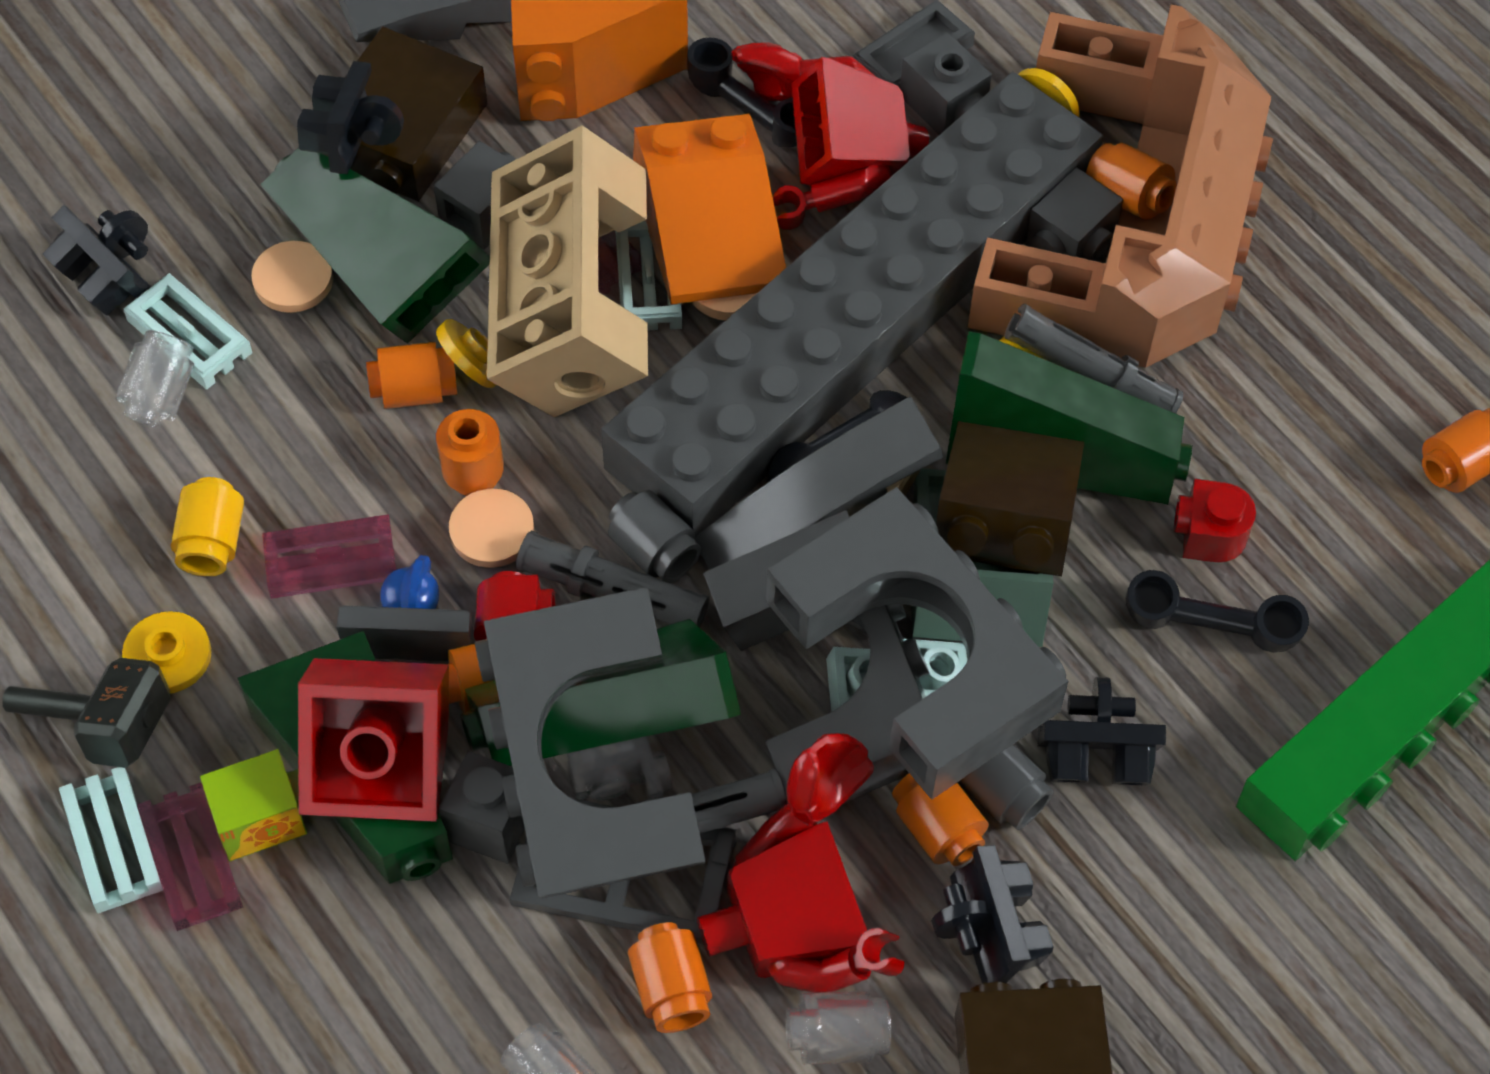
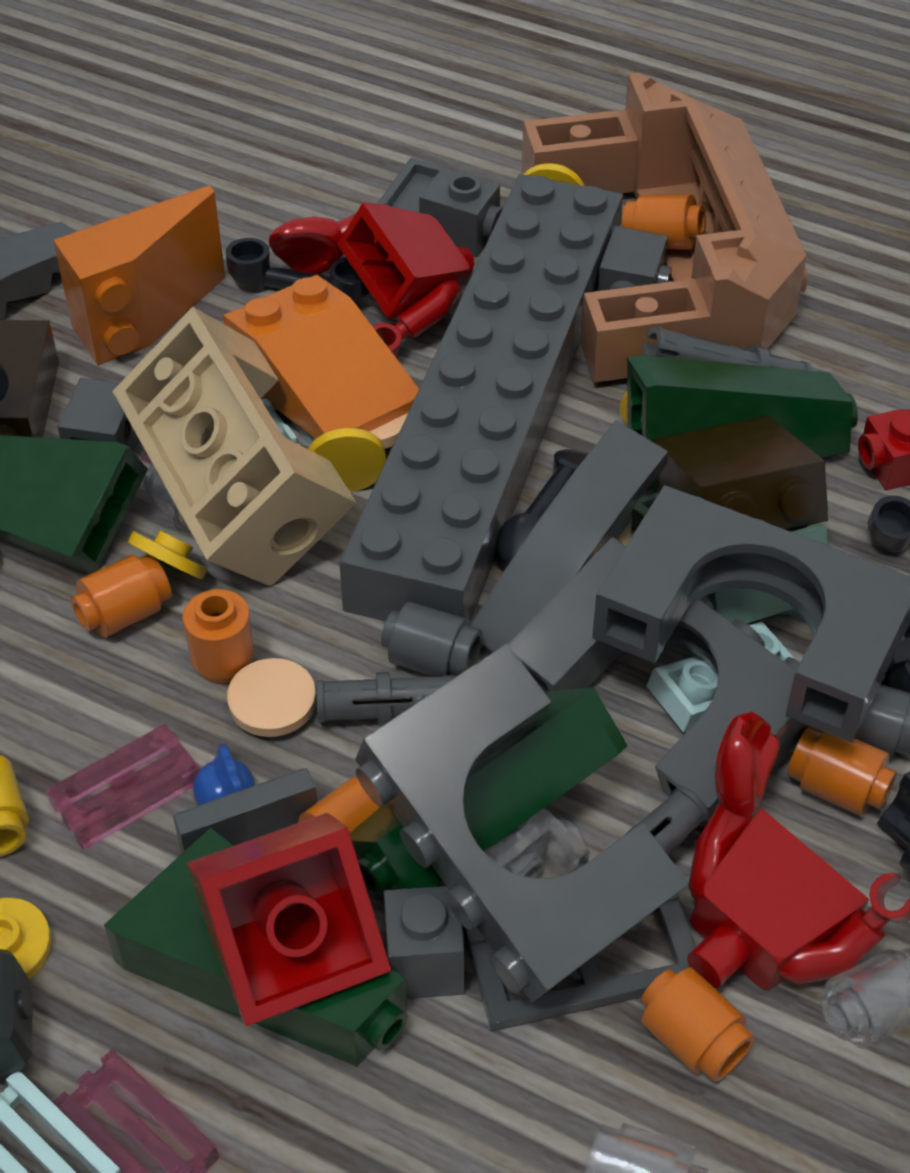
camera: 25 degrees left, 10 degrees down
lime brick [200,749,307,861] -> none
red plate [474,571,556,641] -> none
none -> yellow piece [308,428,387,492]

